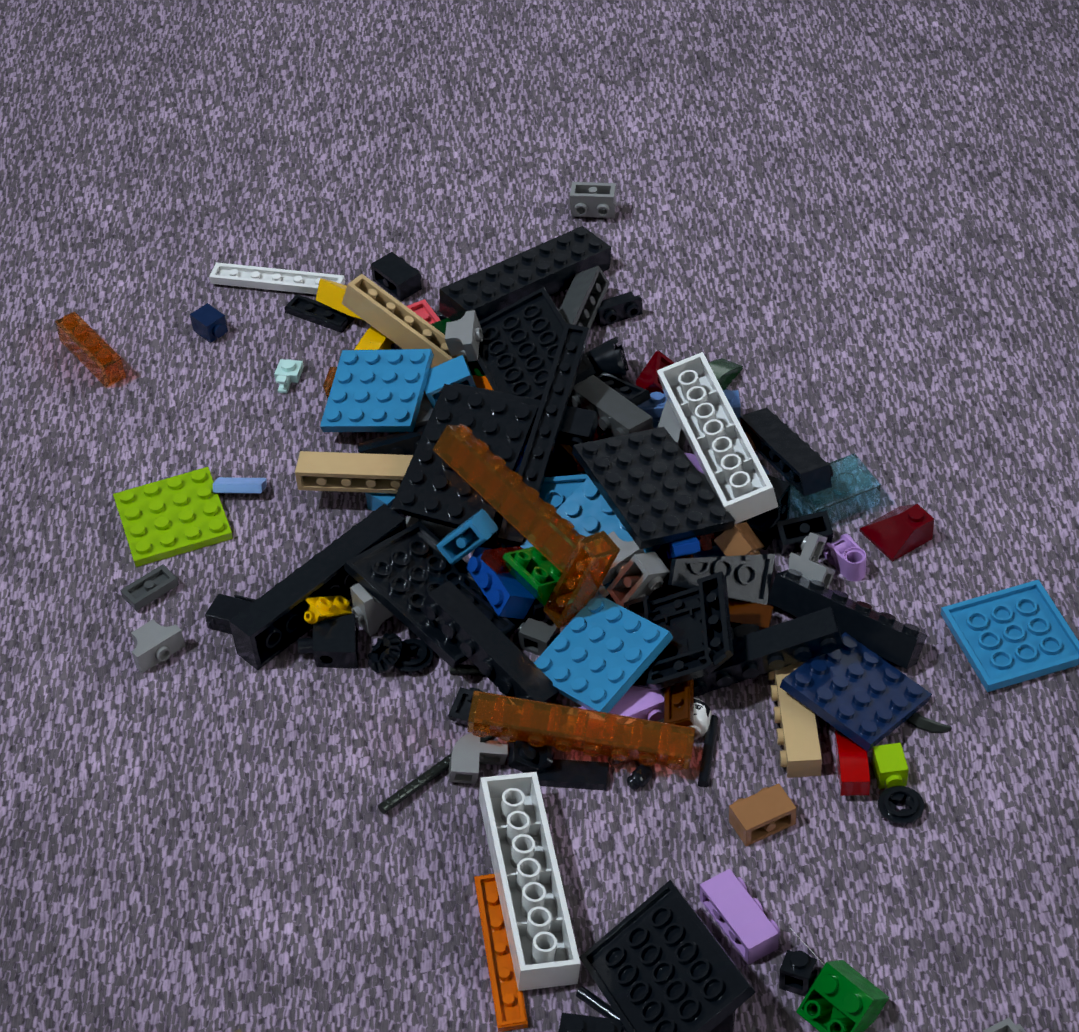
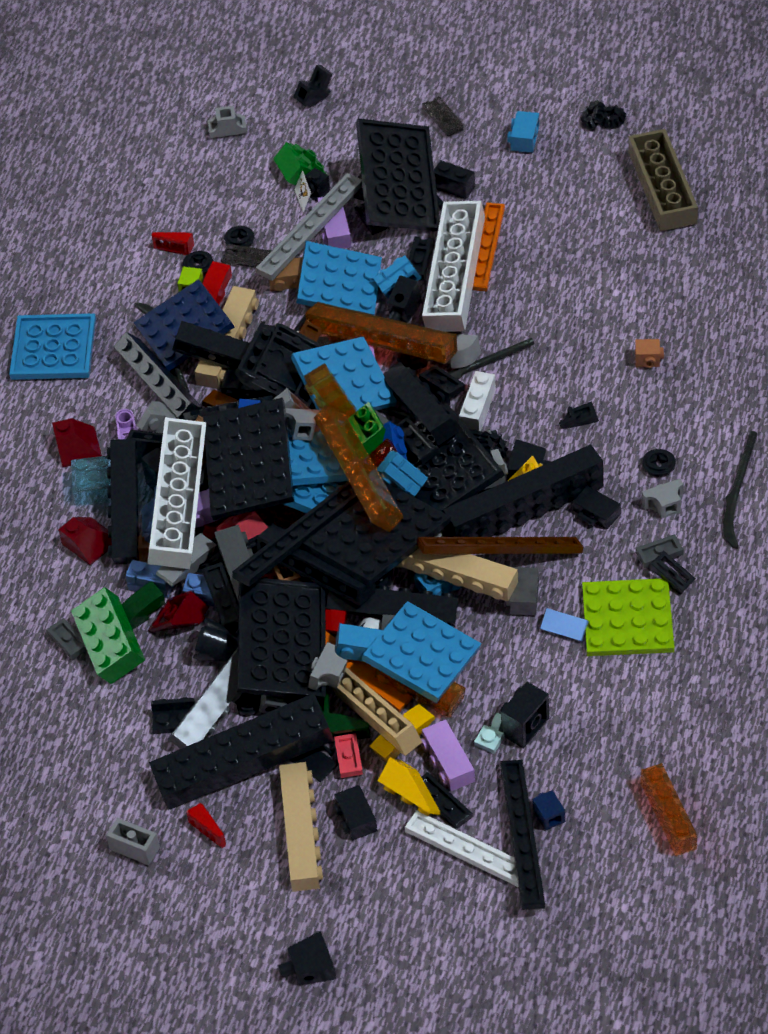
camera: 160 degrees left, 5 degrees up
none -> dark grey plate [46,618,87,660]
none -> dark red slope [58,517,112,566]
none -> green brick [71,587,145,684]
none -> red slope [152,232,194,255]
none -> red slope [186,803,226,848]
none -> clear smoke plate [221,244,272,268]
none -> black gear [224,226,255,251]
none -> light grey plate [256,173,363,281]
none -> black torso [277,931,336,986]
none -> tan brick [279,762,323,892]
none -> dark azure plate [296,241,382,319]
none -> dark azure brick [373,255,421,299]
none -> black torso [387,275,422,326]
none -> black plate [409,236,435,280]
none -> reddish brown tile [417,537,584,554]
none -> lavender brick [421,720,475,791]
none -> white brick [459,371,496,431]
none -> black brick [500,681,550,749]
none -> black tile [500,760,545,910]
none -> flat silver brick [506,567,539,615]
none -> black slope [559,401,599,429]
none -> nougat brick [635,339,664,368]
none -> black gear [642,449,676,477]
none -> black tile [649,551,696,595]
none -> pearl dark grey piece [723,431,758,549]

